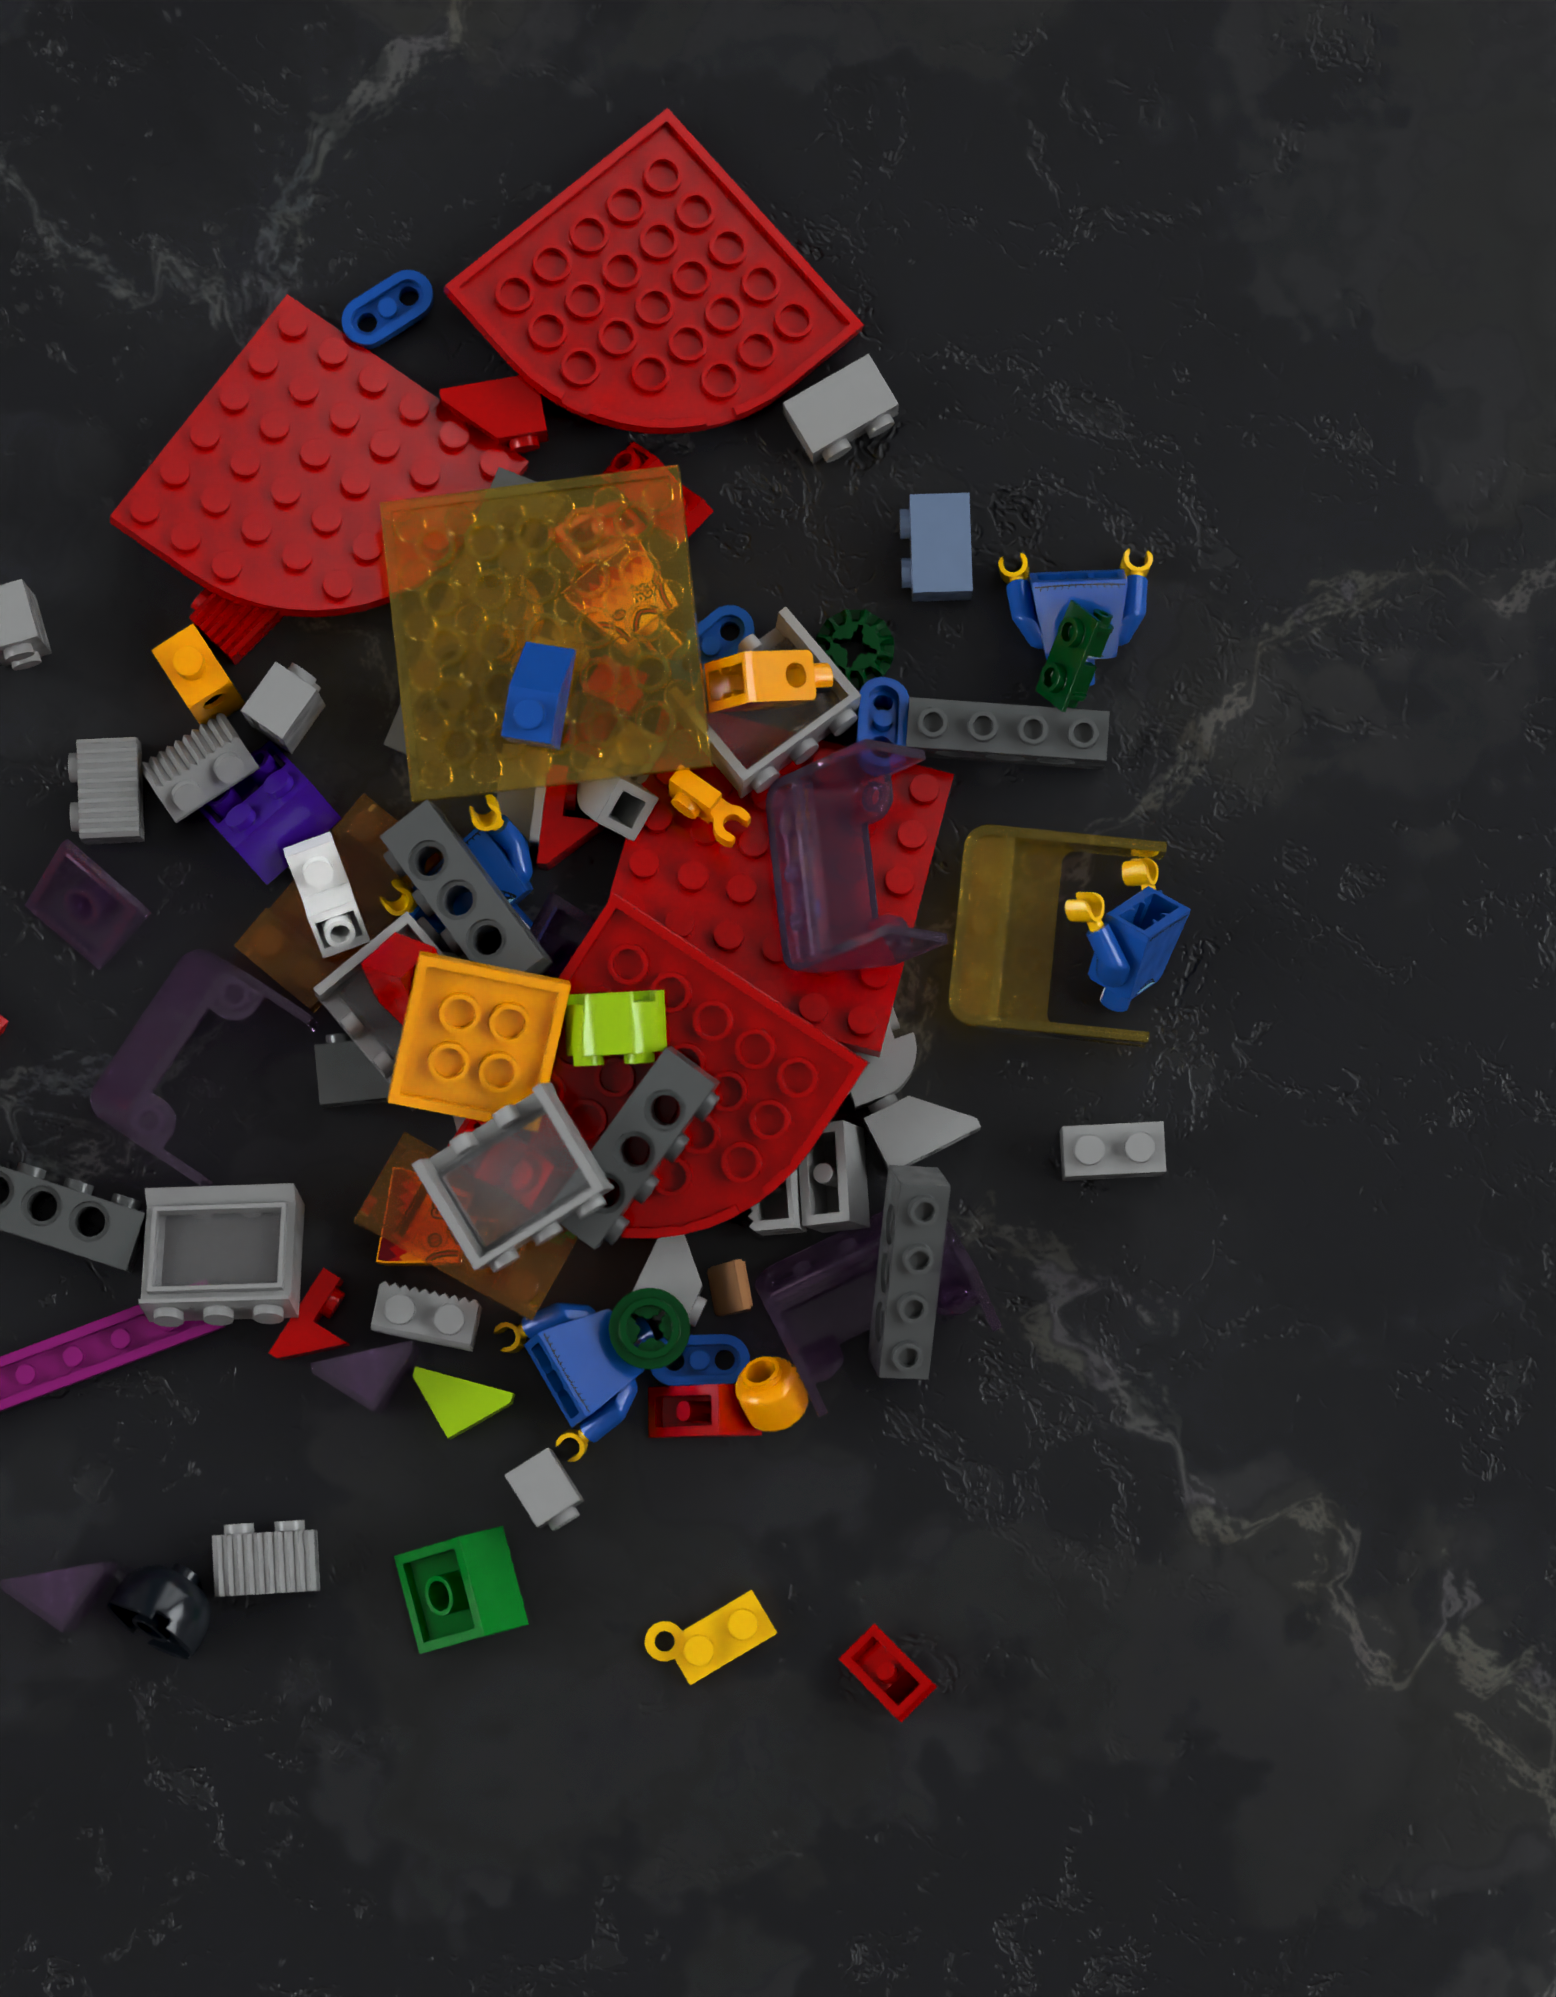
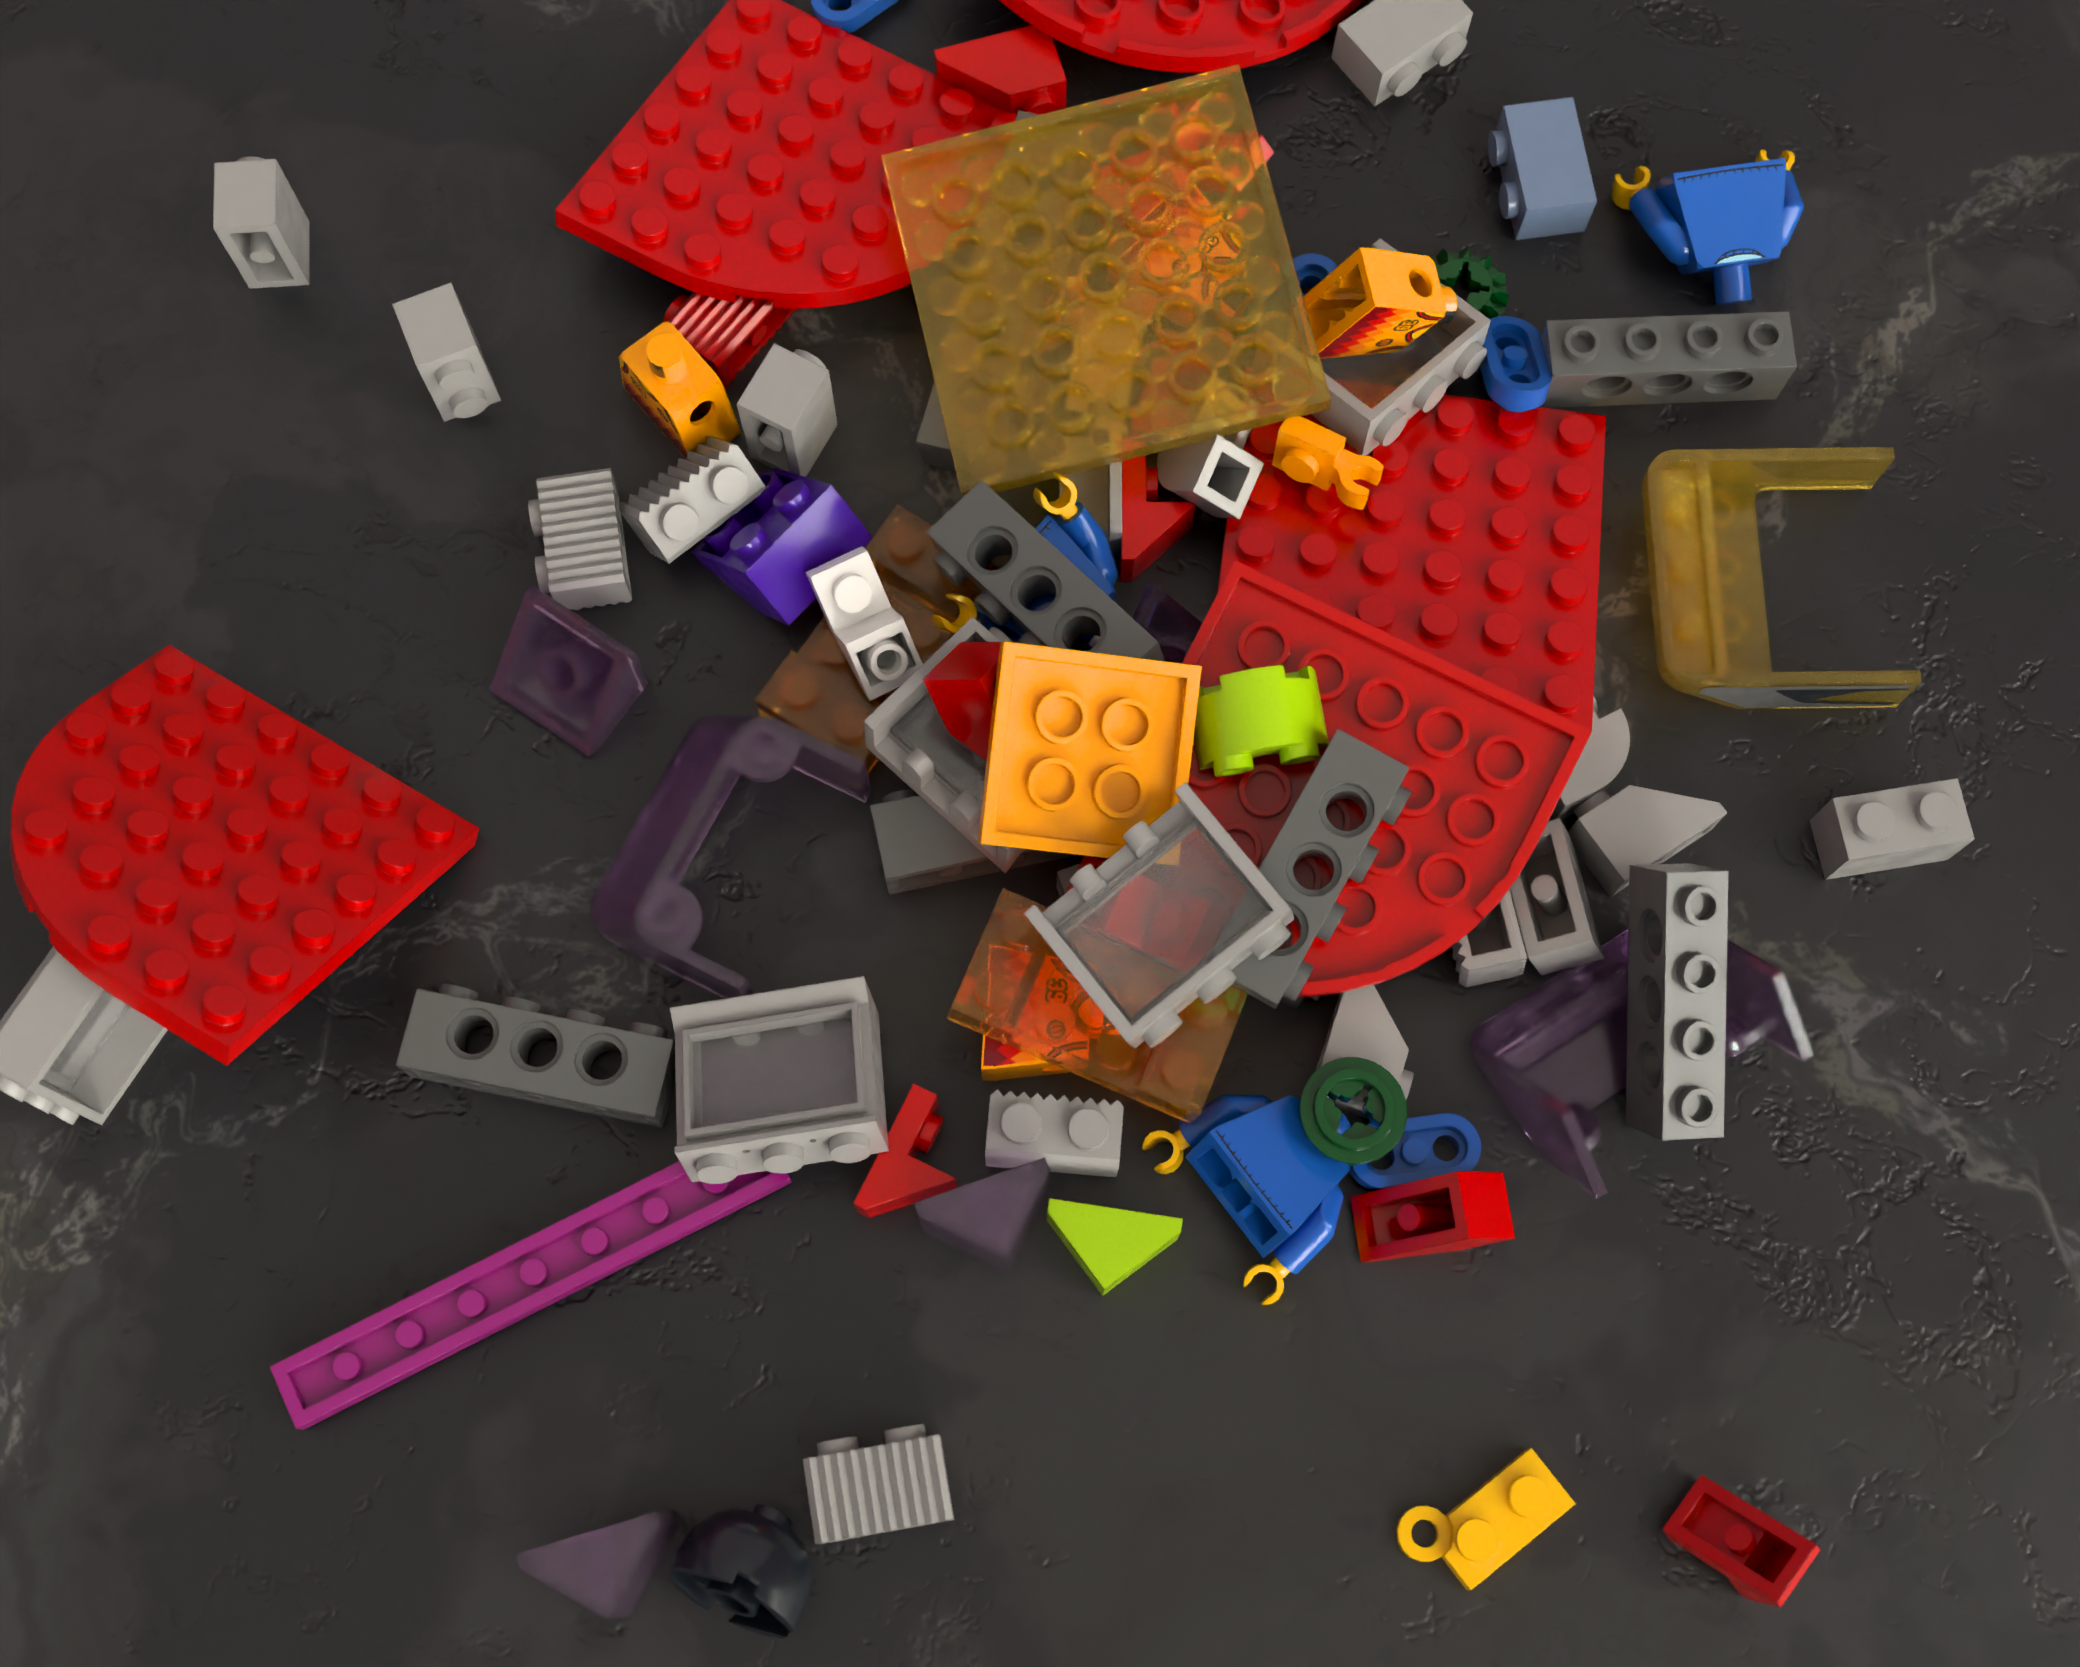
camera: 10 degrees left, 10 degrees down
green slope [394,1526,529,1654] -> none
blue slope [501,642,577,750] -> none
light grey brick [504,1448,584,1531] -> none
medium nougat slope [707,1259,753,1317] -> none
light orange head [735,1356,808,1432] -> none
clear purple windscreen [766,739,948,973] -> none
dark green hinge [1035,600,1114,712] -> none
blue torso [1065,858,1191,1012] -> none

